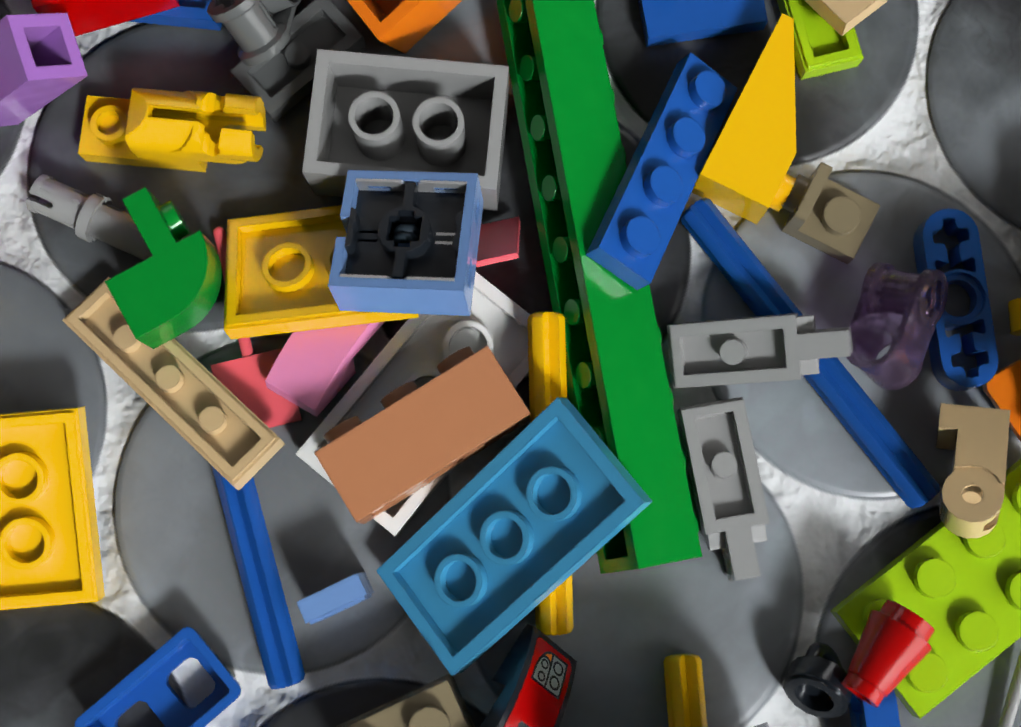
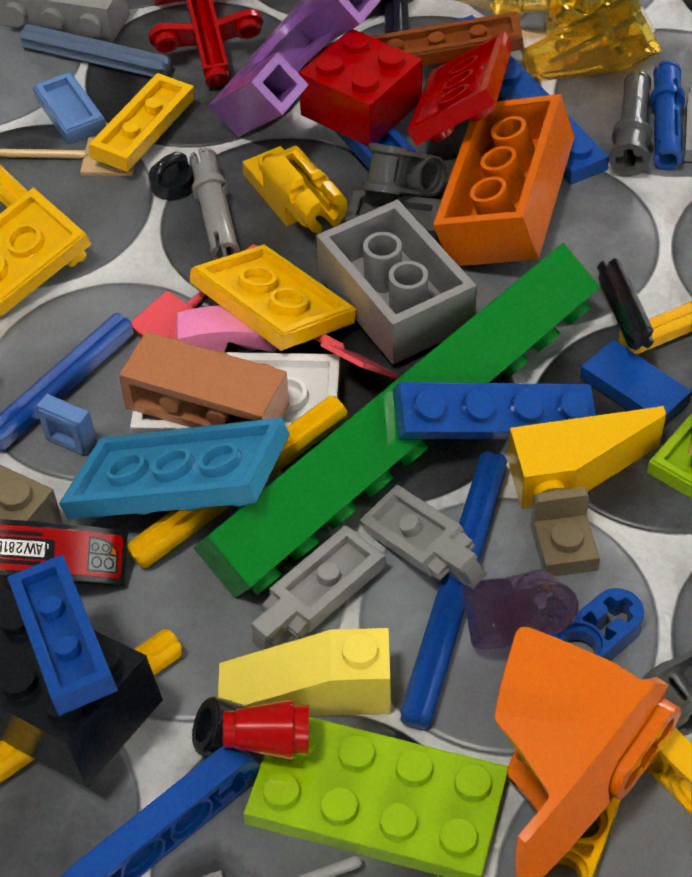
camera: 55 degrees right, 30 degrees down
tan tile [62,277,285,491] -> none
green brick [105,187,222,349] -> none
piece [328,170,484,316] -> none
tan leg [936,403,1010,539] -> none
none -> black tile [149,152,194,200]
none -> light yellow slope [218,628,391,716]

